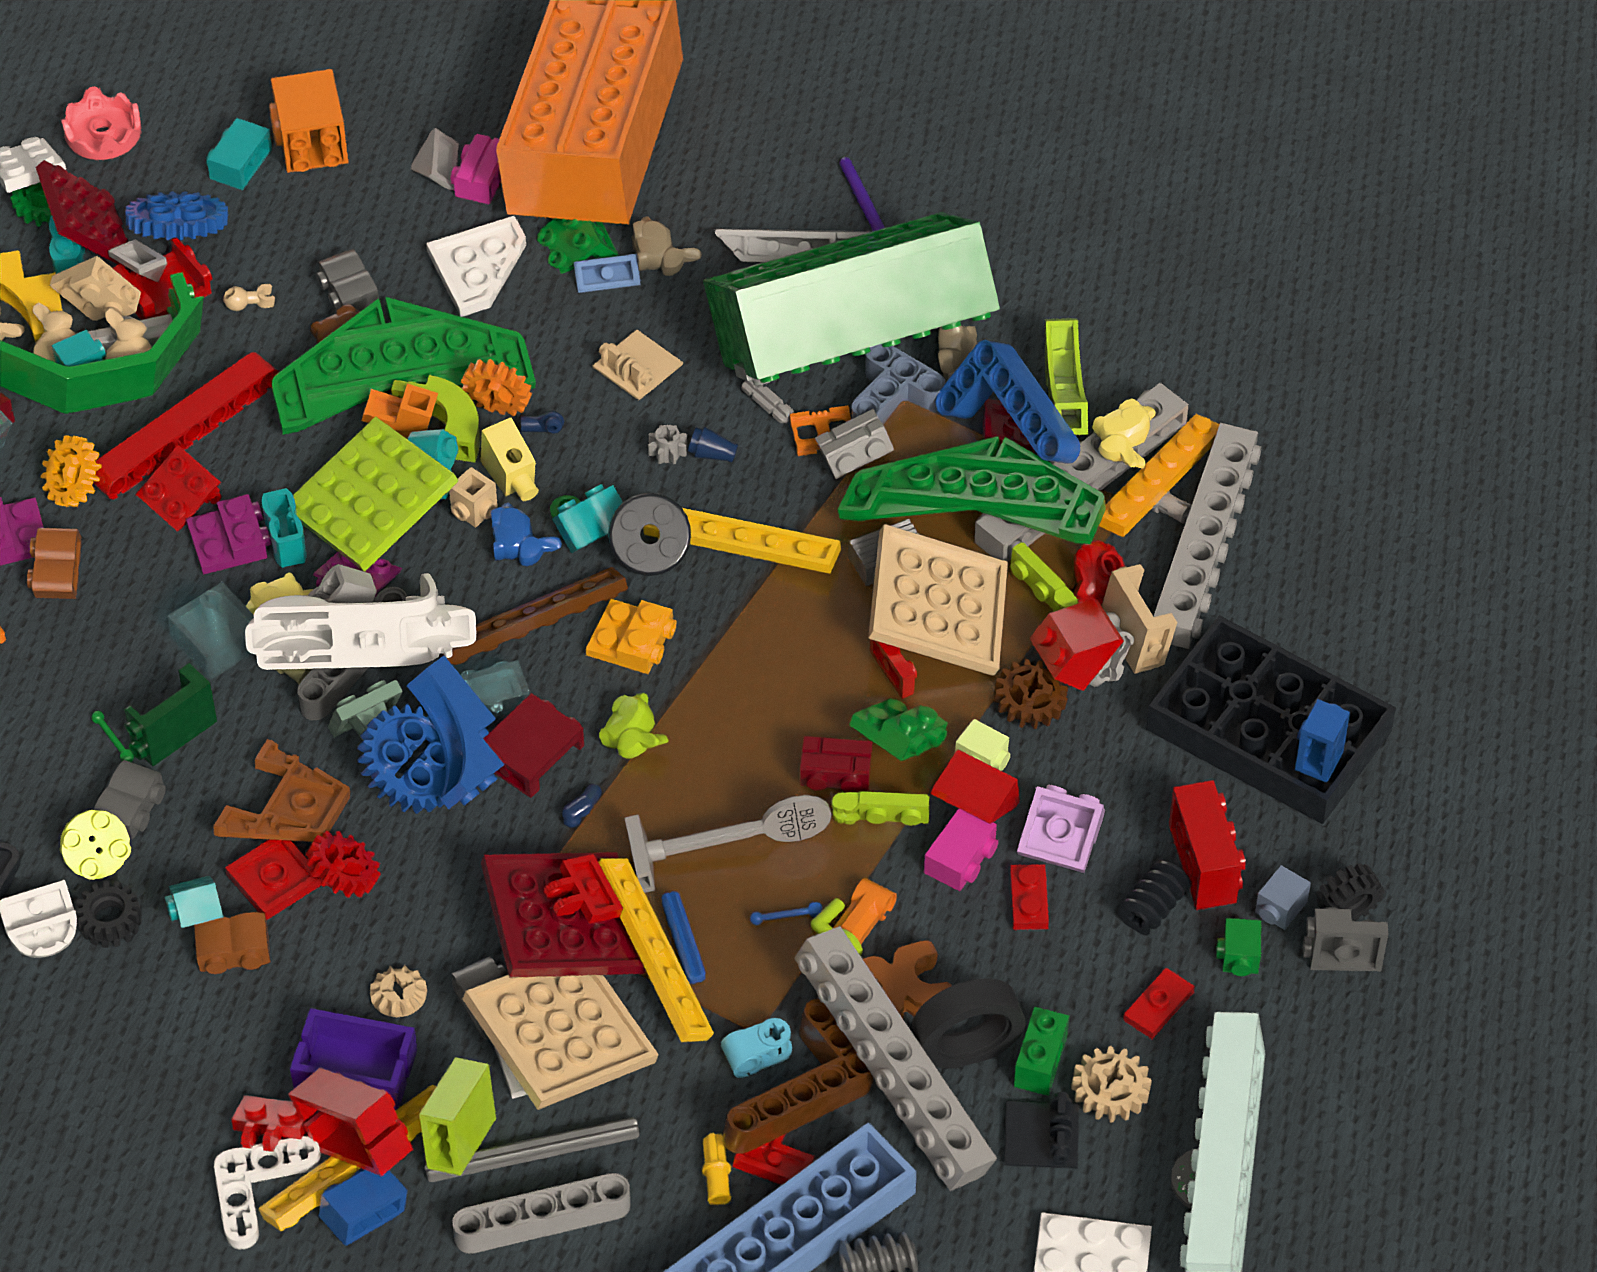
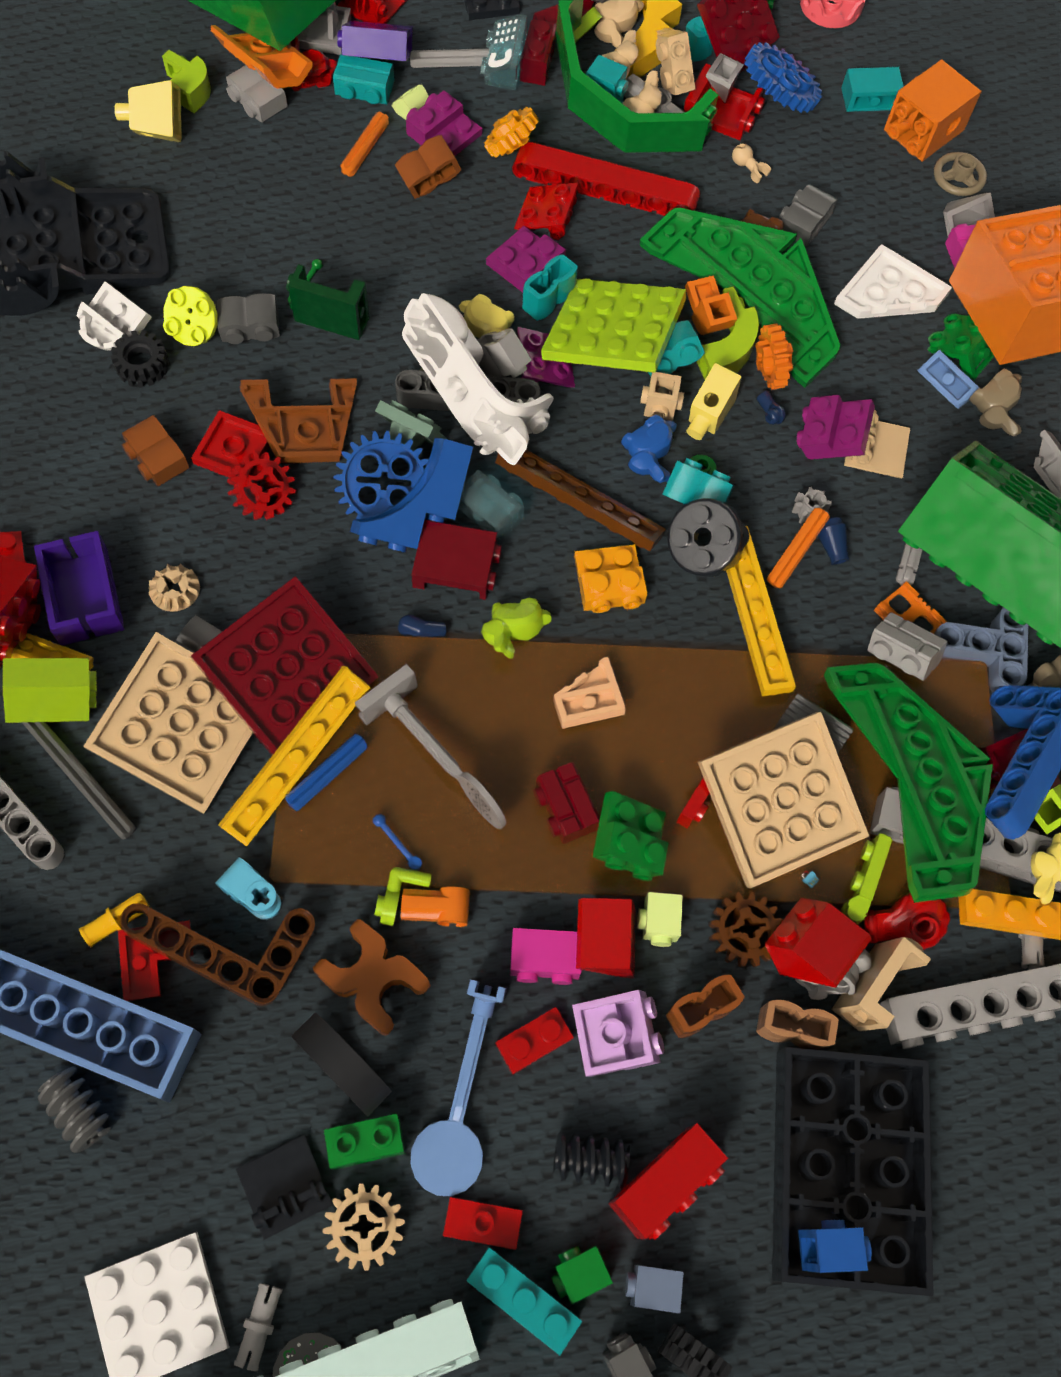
camera: 55 degrees right, 15 degrees up
brick [165,876,223,928] -> none
clear light blue brick [167,582,254,680] -> none
red hinge [544,854,624,924] -> none
light grey brick [794,926,997,1191] -> none
lime hinge [831,791,929,826] -> none
none -> light grey pin [234,1283,283,1371]
none -> medium blue piece [410,979,507,1196]
none -> teal brick [466,1247,582,1356]
none -> light nougat wing [554,657,626,729]
none -> dark orange brick [666,975,745,1038]
none -> medium nougat brick [756,1000,839,1050]
none -> orange axle [767,508,830,588]
none -> magenta plate [797,395,875,459]
none -> medium azure piece [802,871,819,888]
none -> dark tan piece [934,152,987,196]

